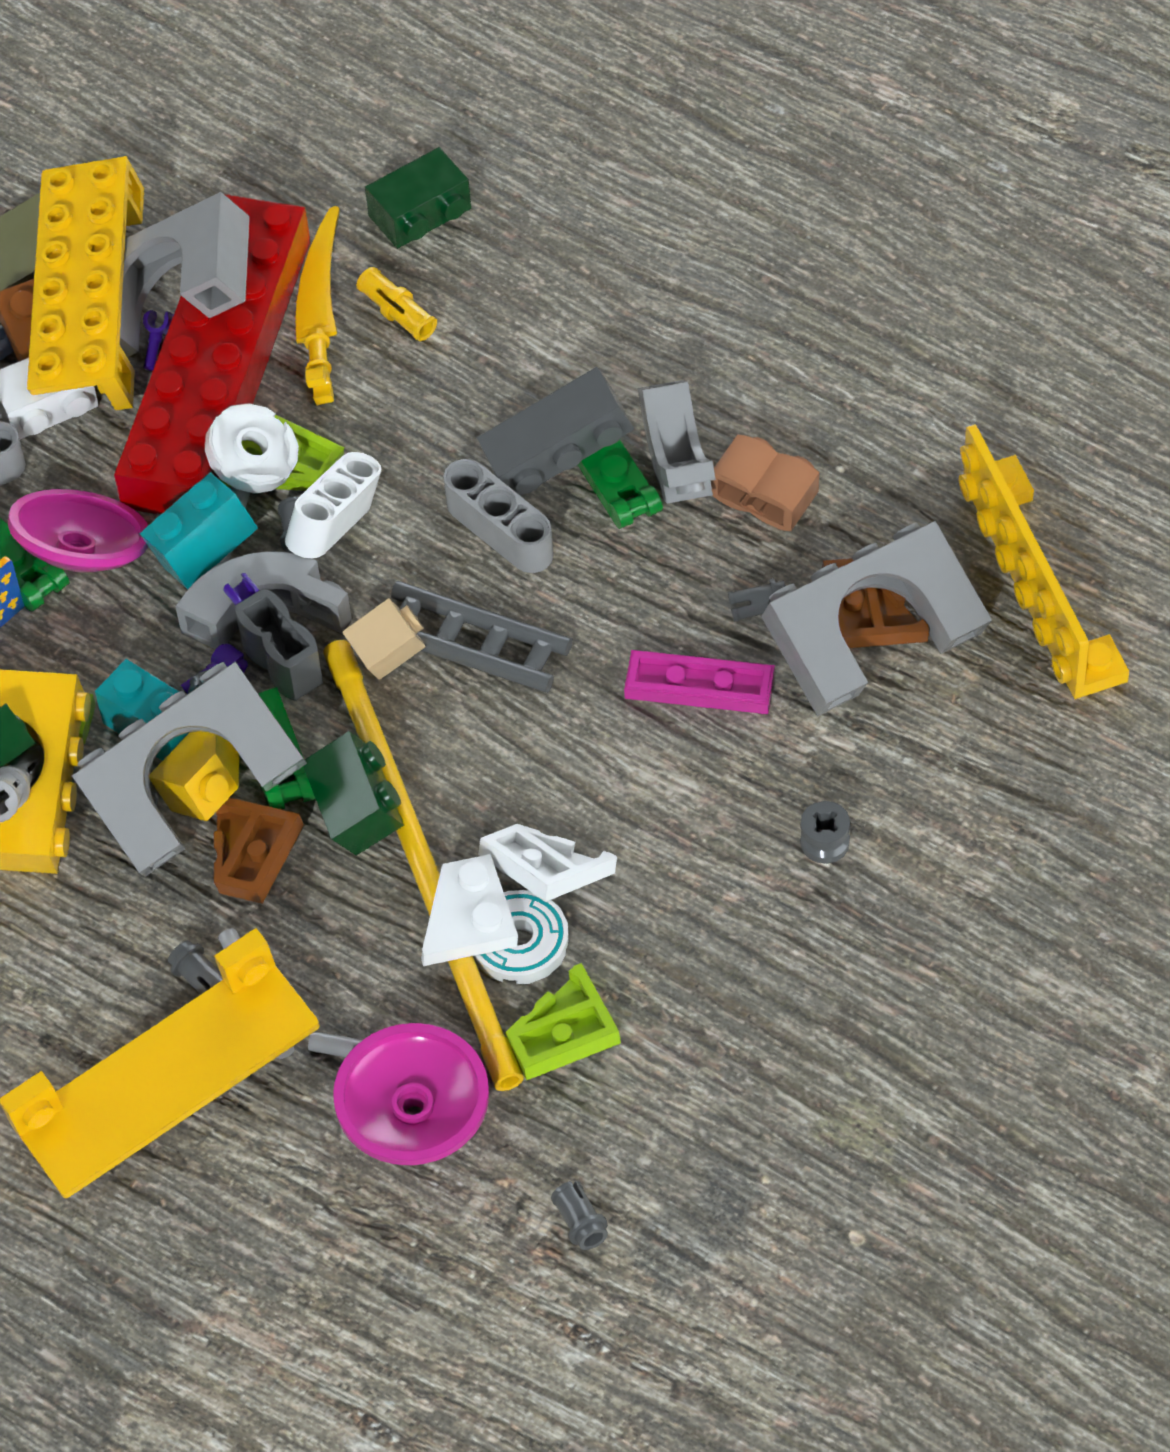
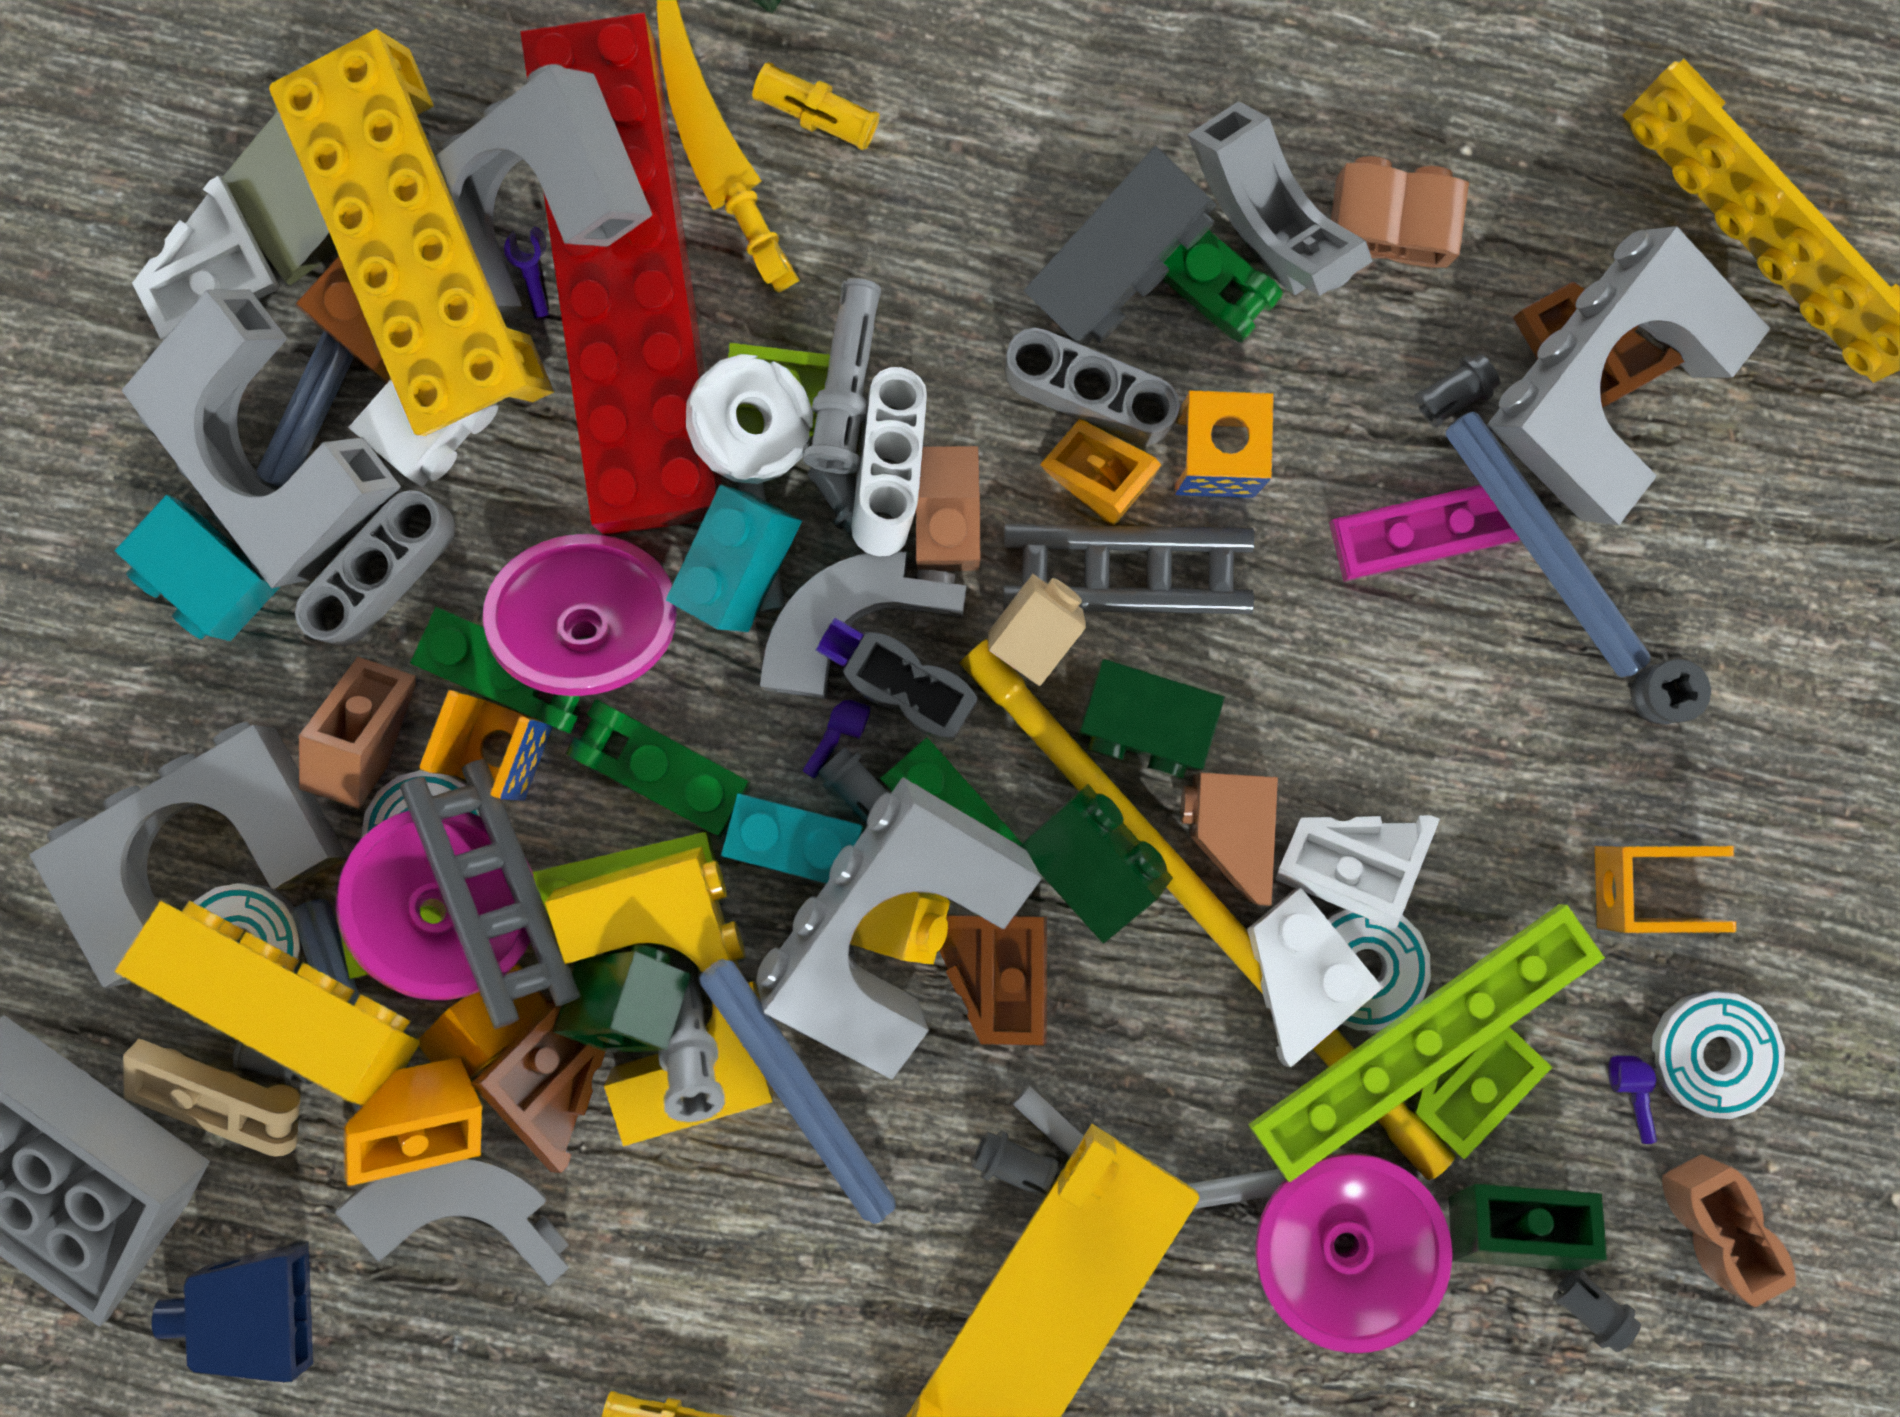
camera: 25 degrees left, 30 degrees up
none -> green plate [565,699,751,836]
none -> sand blue axle [700,959,896,1224]
none -> light grey pin [803,278,881,474]
none -> nougat slope [916,446,980,571]
none -> light orange slope [1040,418,1161,526]
none -> dark green brick [1077,659,1225,779]
none -> light orange piece [1175,391,1274,498]
none -> nougat slope [1180,773,1278,906]
none -> lime plate [1248,904,1605,1183]
none -> sand blue axle [1446,412,1651,677]
none -> dark green brick [1448,1184,1607,1271]
none -> light orange piece [1595,845,1737,933]
none -> dark purple hand [1608,1055,1657,1144]
none -> white tile [1652,991,1785,1119]
none -> nougat brick [1662,1154,1796,1307]

